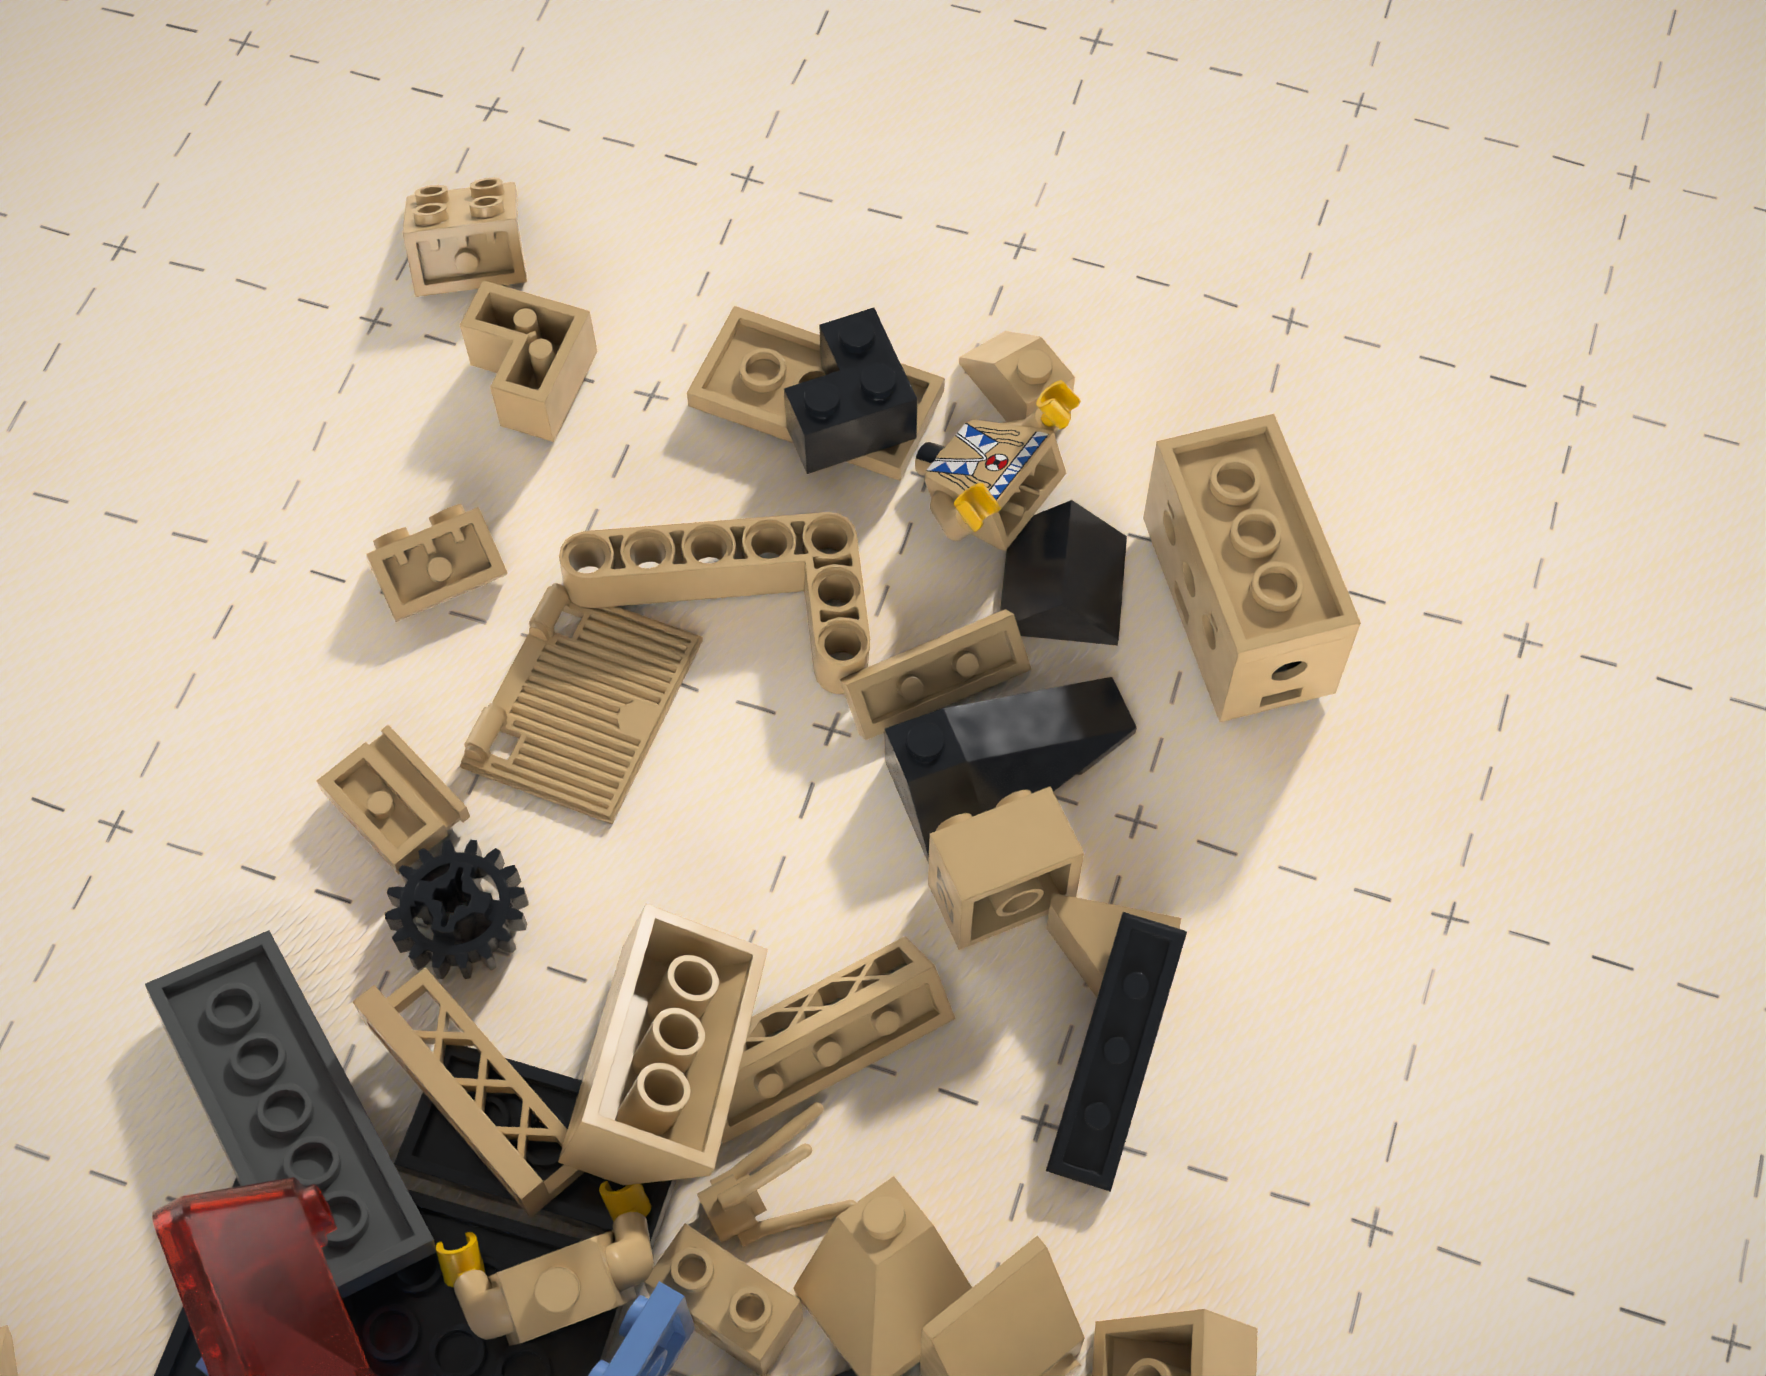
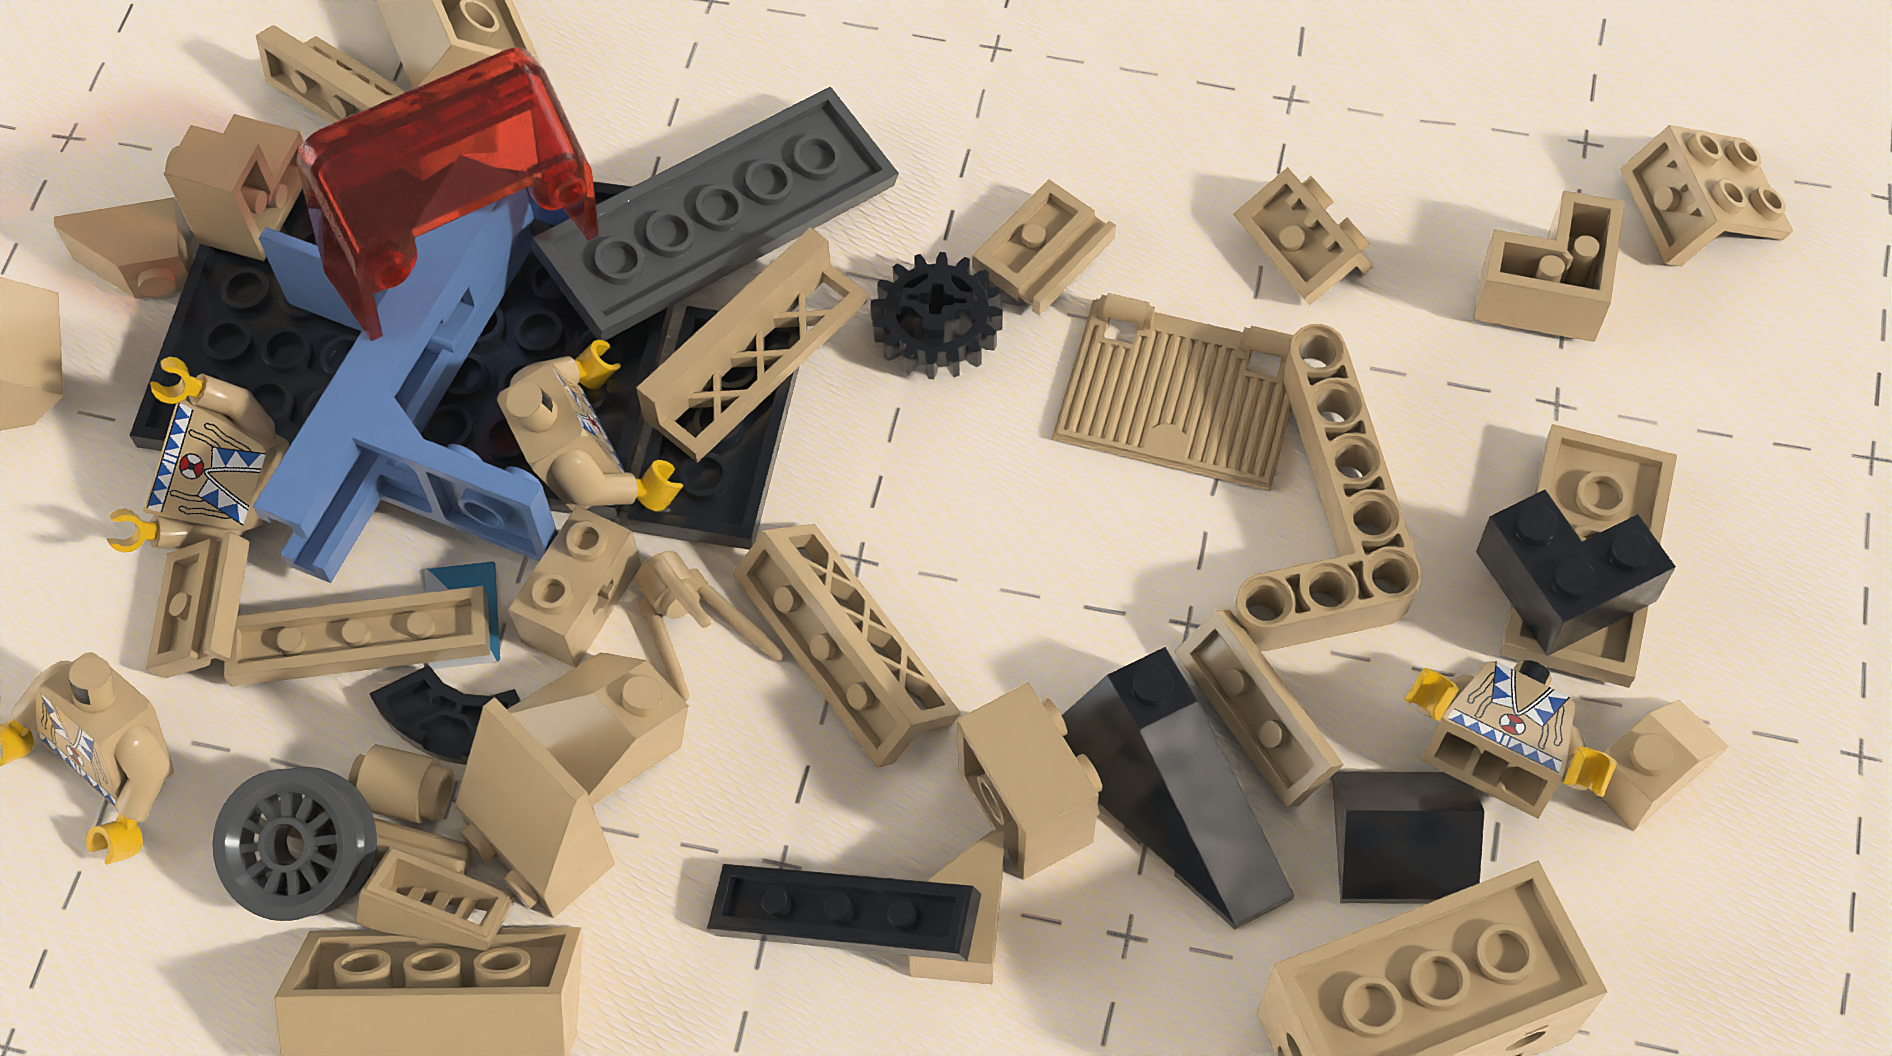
camera: 85 degrees right, 0 degrees up
tan slope [558,903,768,1185] -> none

